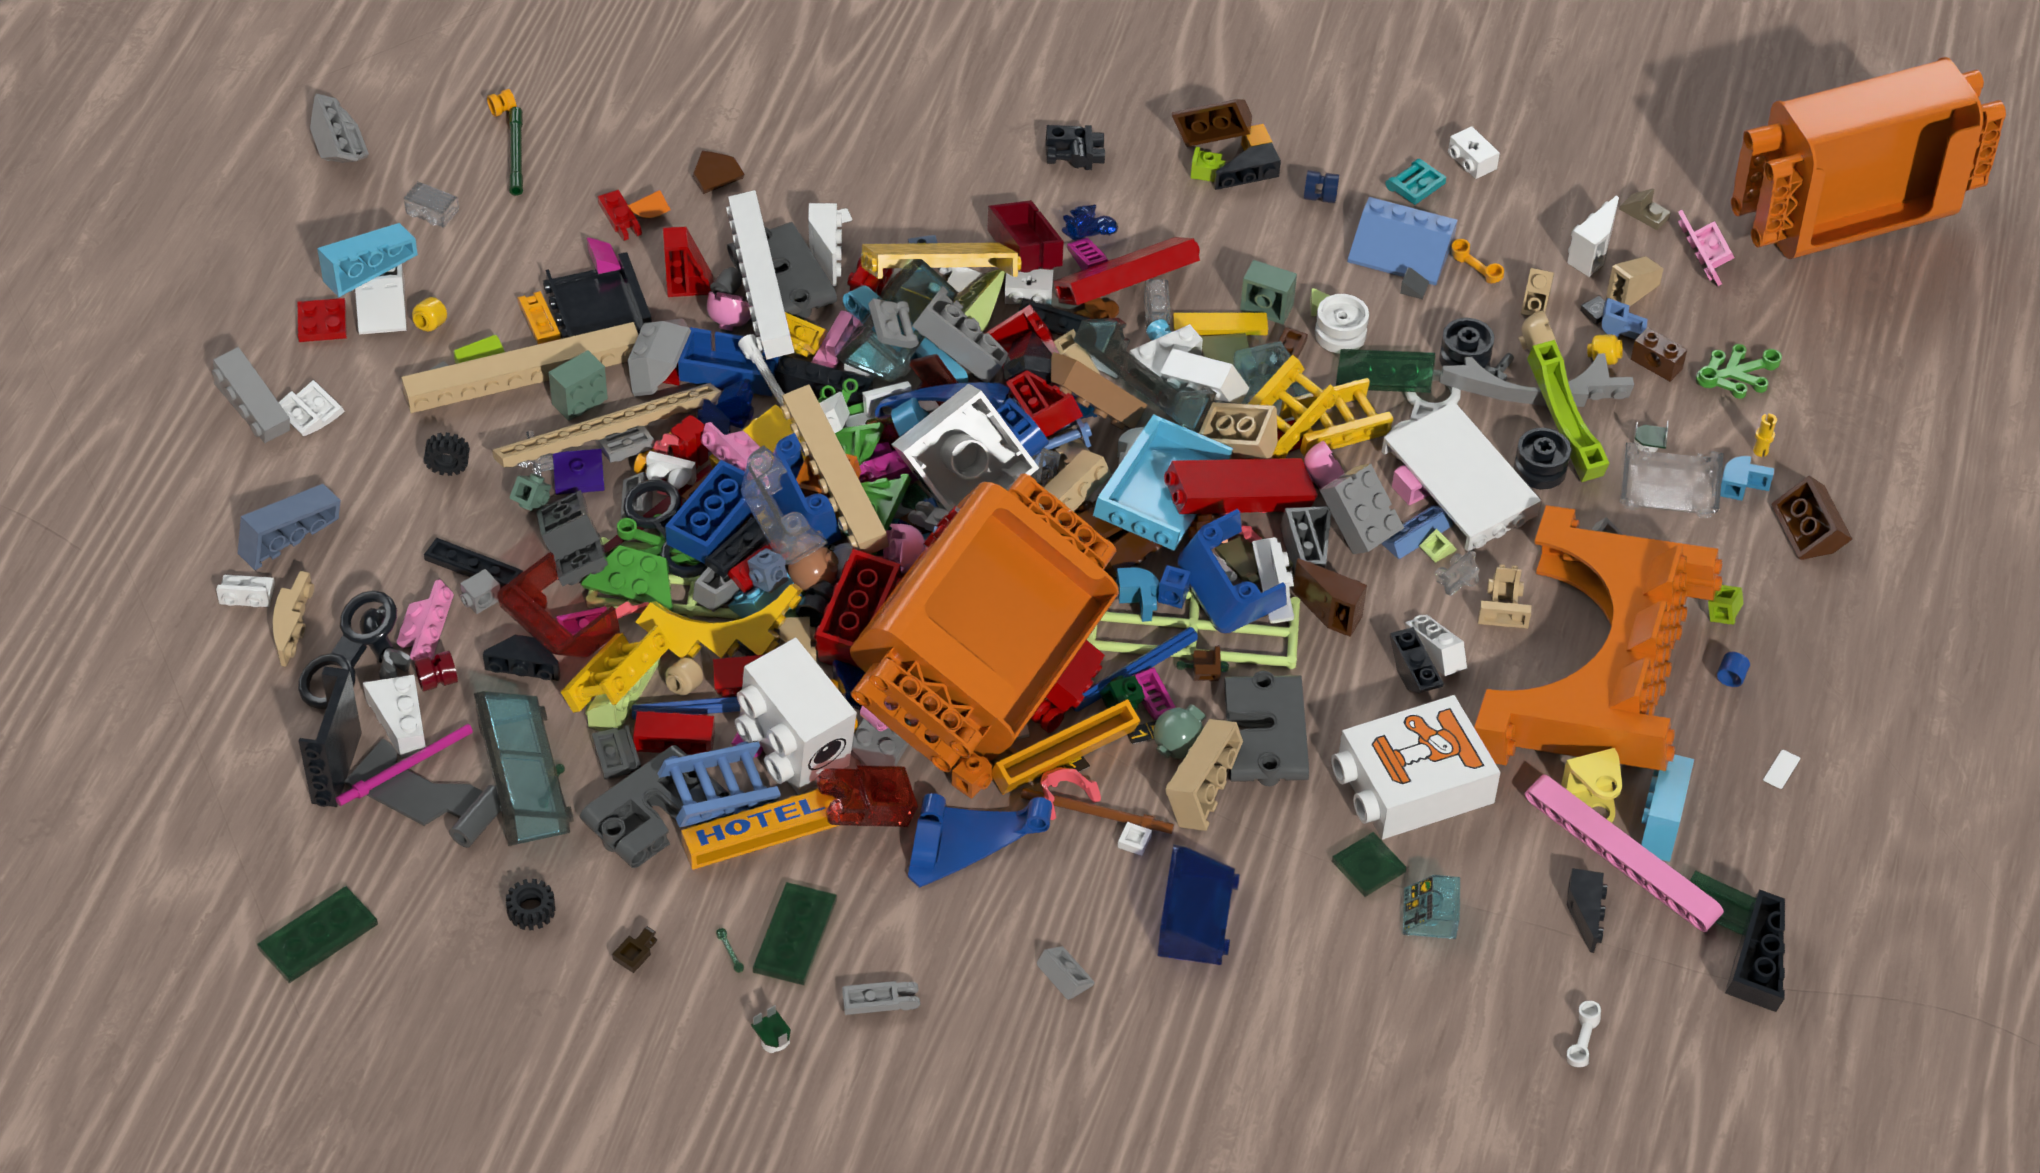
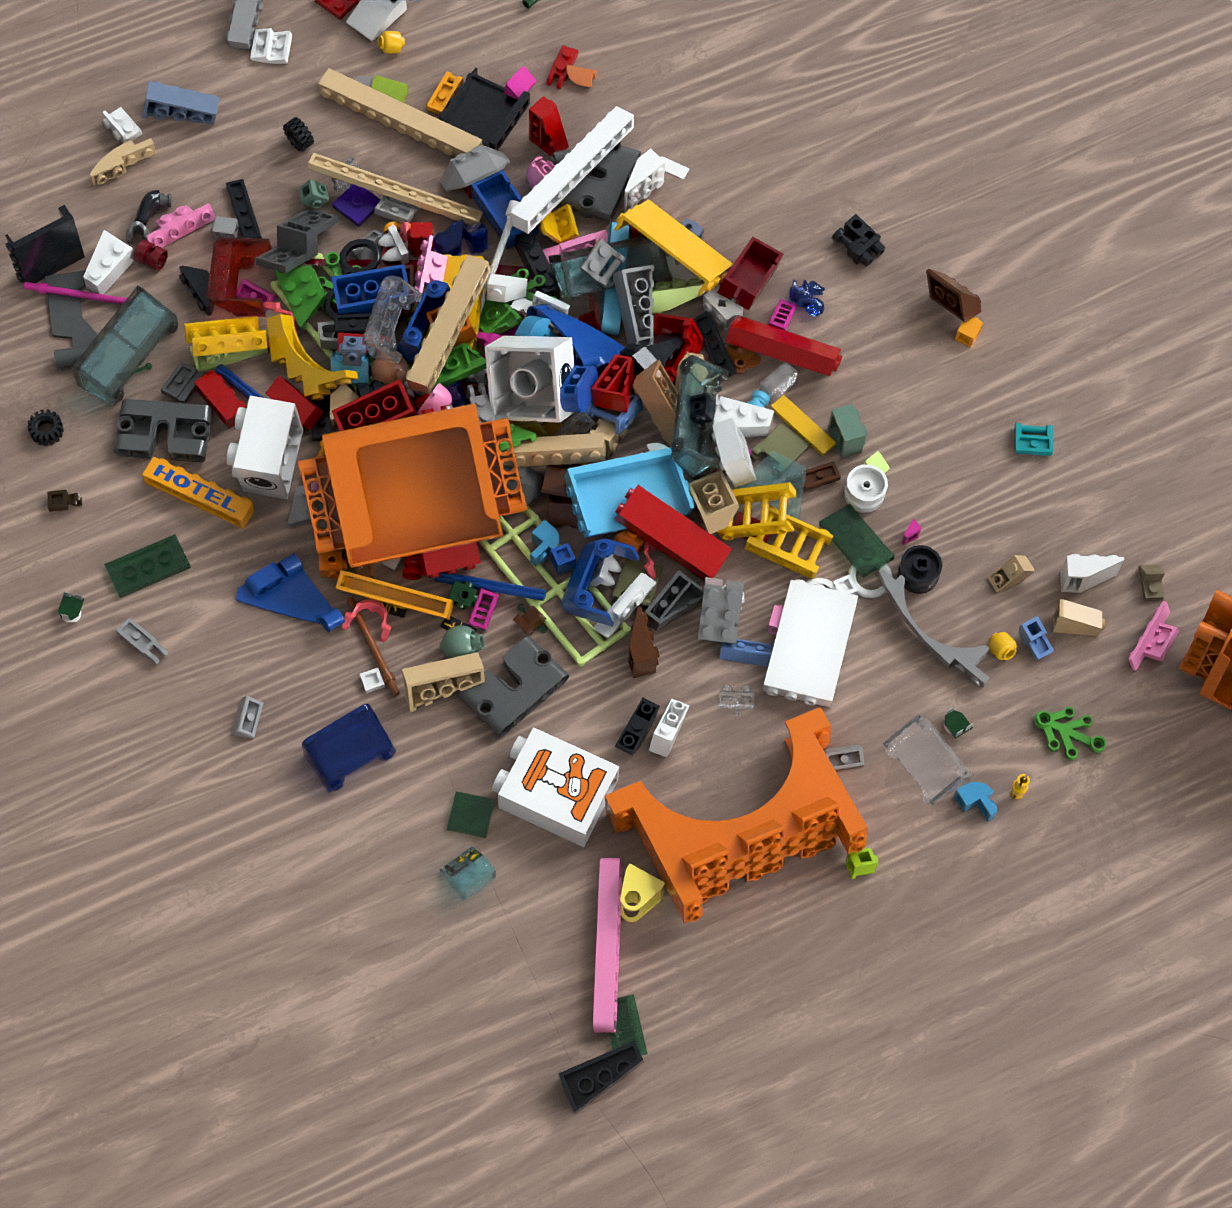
camera: 45 degrees right, 15 degrees up
black bar [298,590,397,709] -> none
sand green brick [548,350,608,421] -> none
medium blue fence [657,741,781,828] -> none
tan head [665,658,703,695] -> none
reddish brown slope [693,151,745,194] -> none
clear green hinge [716,928,744,973] -> none
clear red brick [816,765,918,827] -> none
lime brick [1191,147,1226,182] -> none
black slope [1214,142,1281,190] -> none
dark blue wheel [1304,170,1339,203] -> none
bright pink cylinder [1304,441,1345,489] -> none
medium blue slope [1347,197,1457,286] -> none
dark grey slope [1400,267,1429,300] -> none
yellowish green slope [1419,529,1457,563] -> none
white brick [1448,126,1500,179] -> none
light orange bar [1451,239,1504,284] -> none
tan tile [1478,565,1531,629] -> none
dark grey bar [1484,353,1514,381] -> none
black wheel [1514,428,1571,490] -> none
tan cylinder [1519,310,1560,352] -> none
lime arch [1527,340,1610,482] -> none
black slope [1566,868,1608,953] -> none
white bar [1567,1001,1601,1067] -> none
tile [1580,296,1605,325] -> none
reddish brown brick [1631,327,1687,382] -> none
medium azure wedge [1641,754,1694,862] -> none
blue piece [1716,652,1750,687] -> none
white sticker [1763,750,1800,789] -> none
reddish brown slope [1771,476,1853,560] -> none
none -> black brick [689,393,715,425]
none -> dark pink slope [902,519,921,545]

